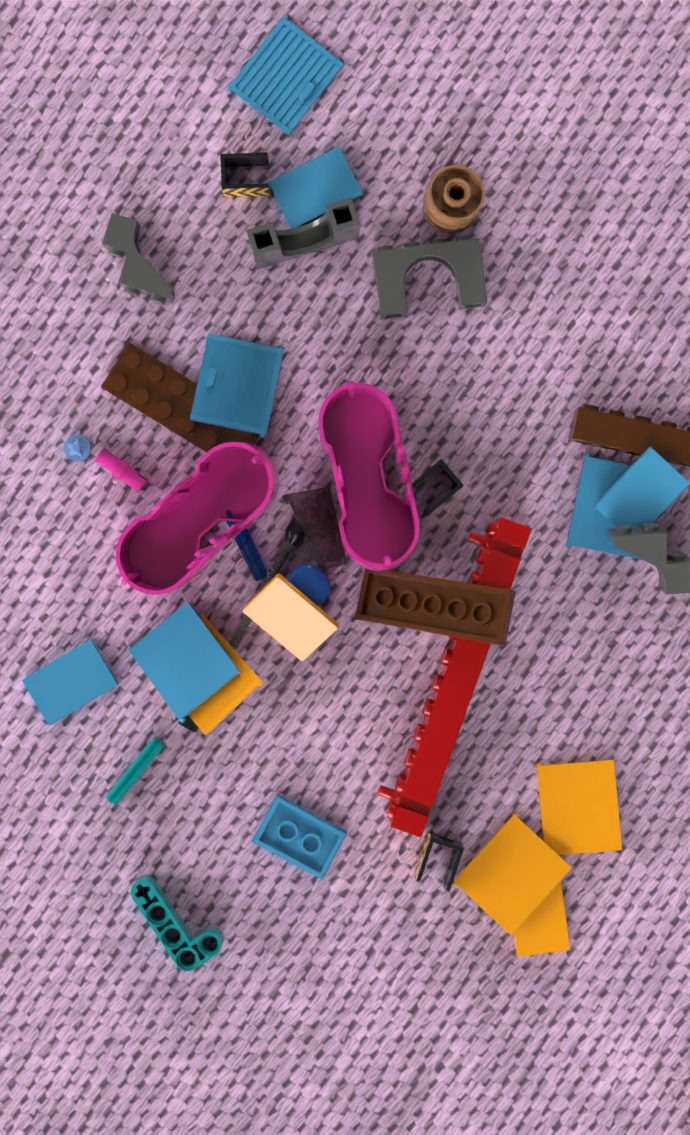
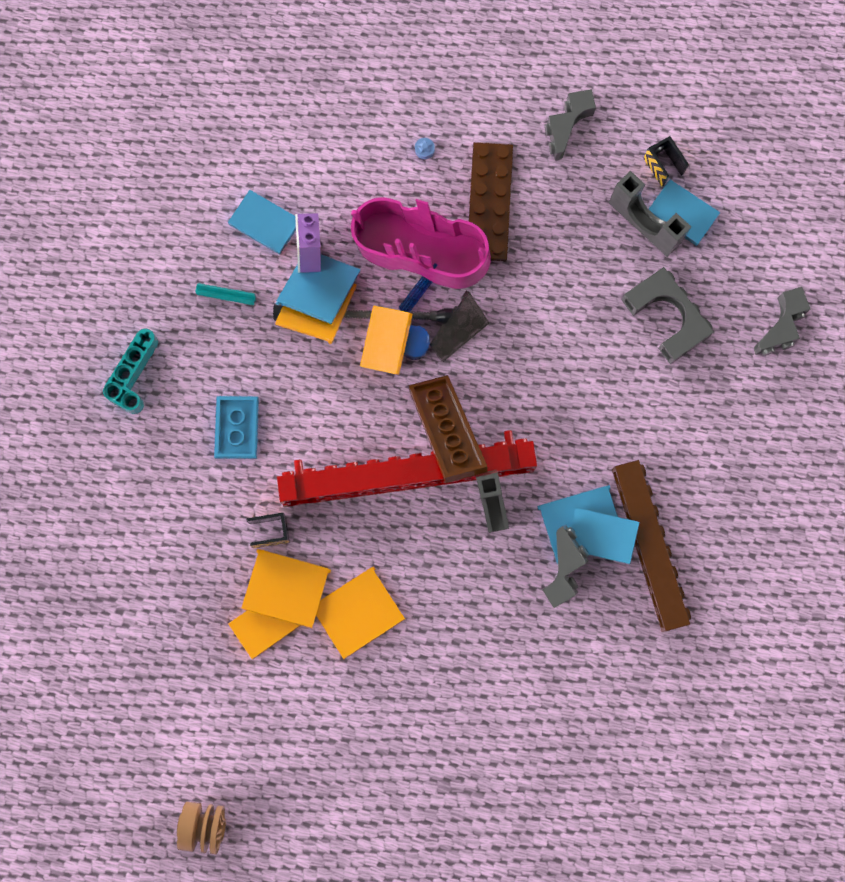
camera: 55 degrees right, 10 degrees down
dark pink pin [95,448,148,493] -> none
dark azure piece [190,333,284,438] -> none
dark azure piece [227,15,344,136] -> none
dark pink piece [318,381,420,571] -> none
black piece [404,459,464,517] -> none
medium nougat wheel [422,165,485,234] -> none
none -> medium lavender piece [295,213,321,273]
none -> dark grey arch [476,470,509,533]
none -> dark grey arch [754,287,811,356]

